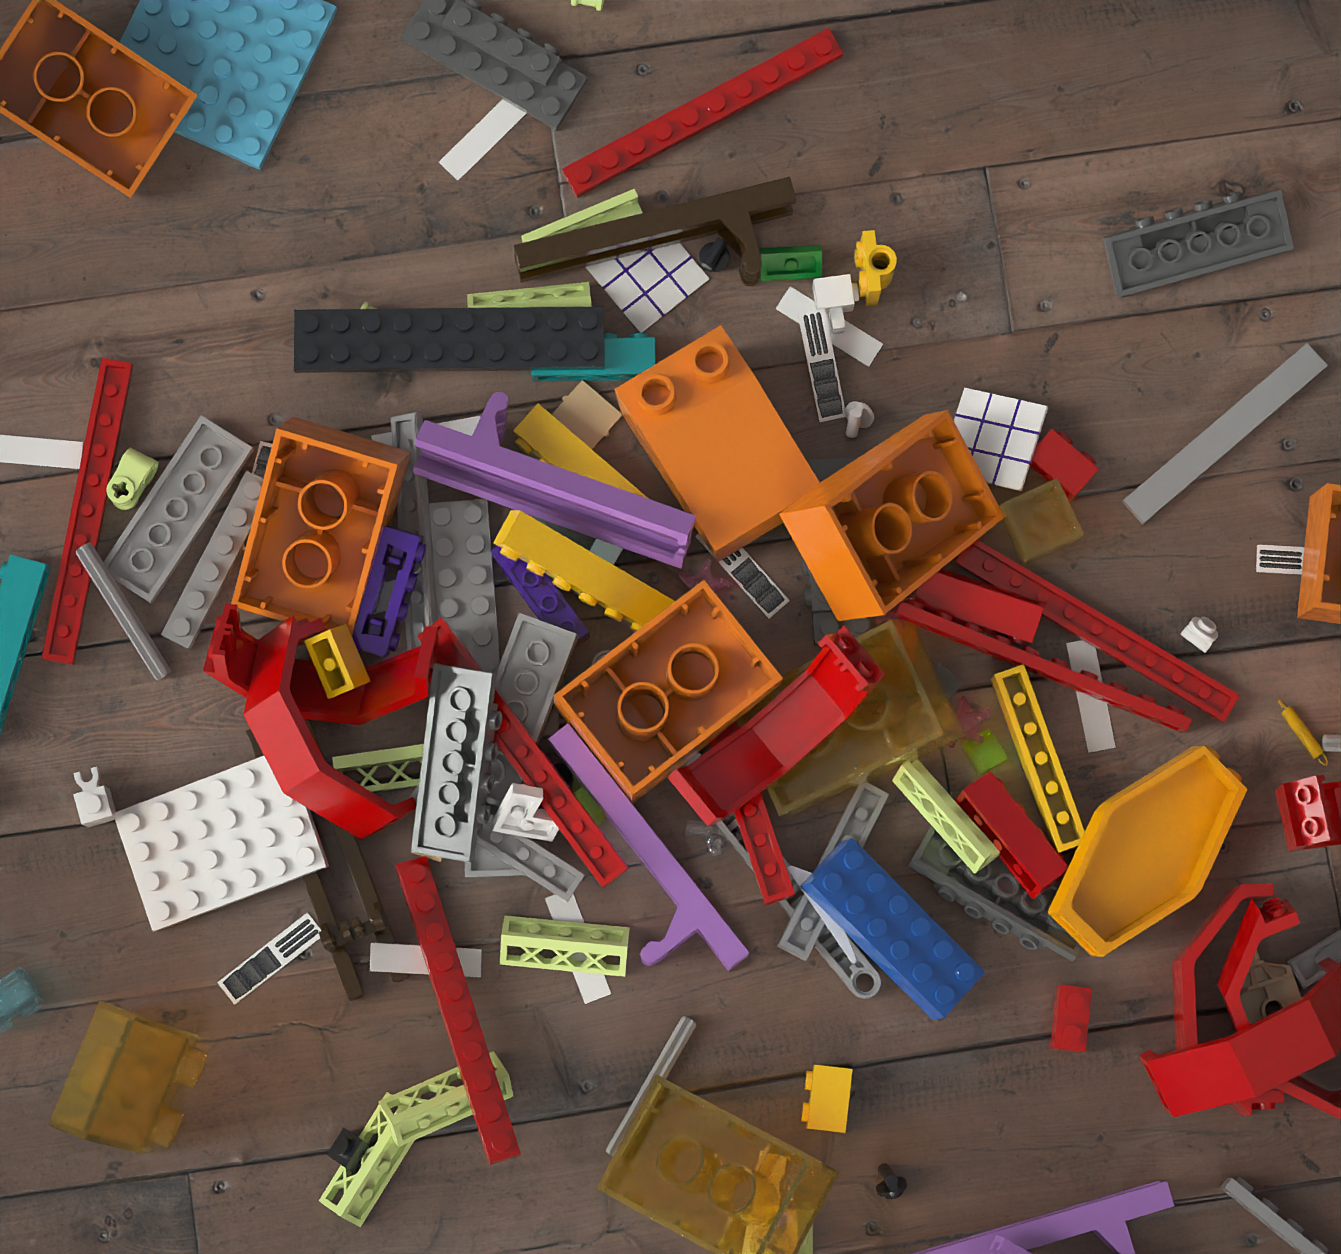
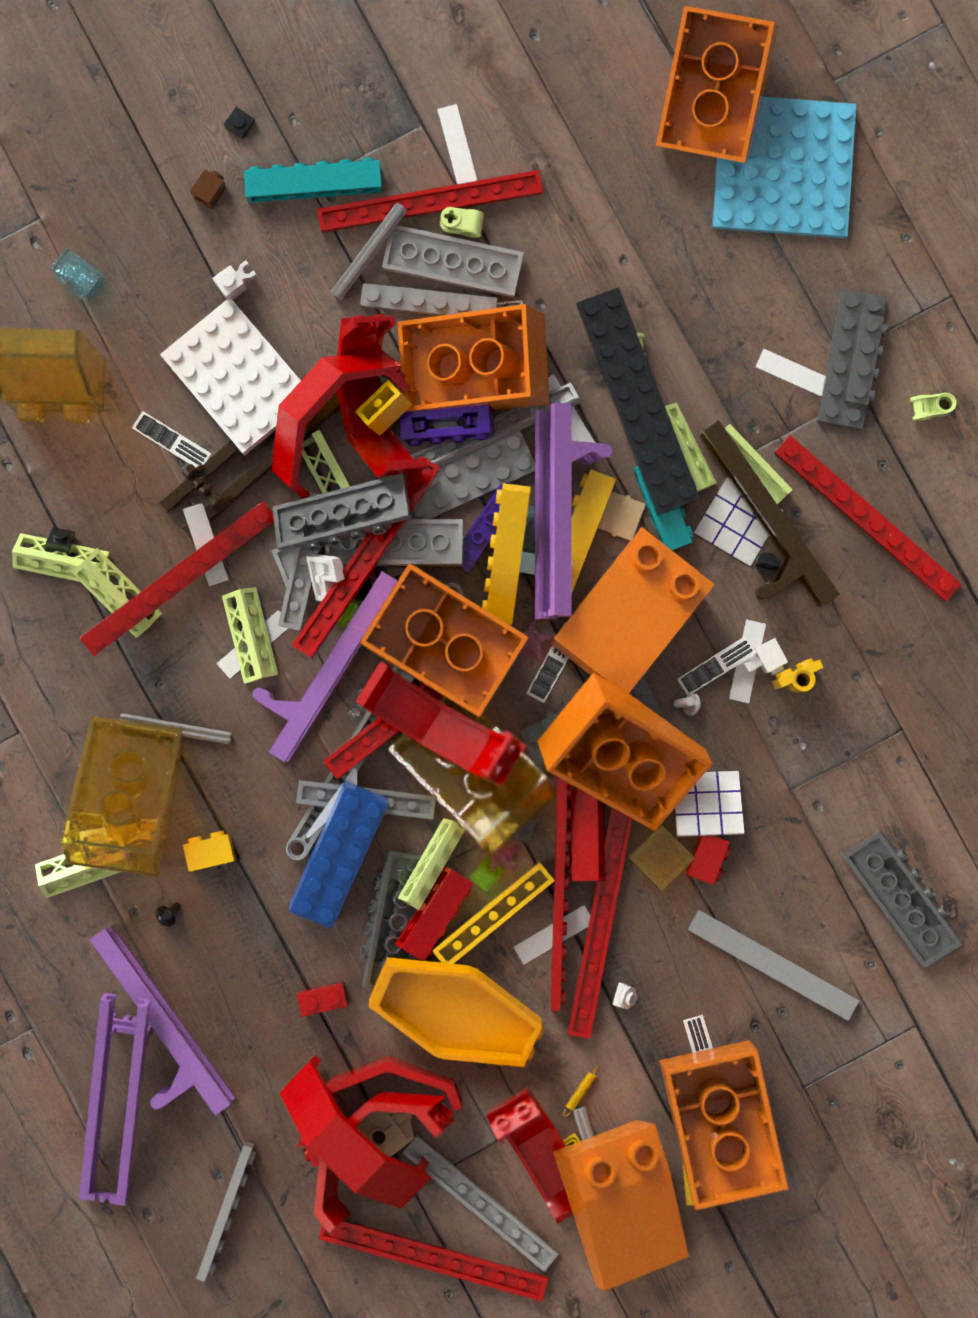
camera: 65 degrees right, 5 degrees up
green plate [760,245,822,281] -> none

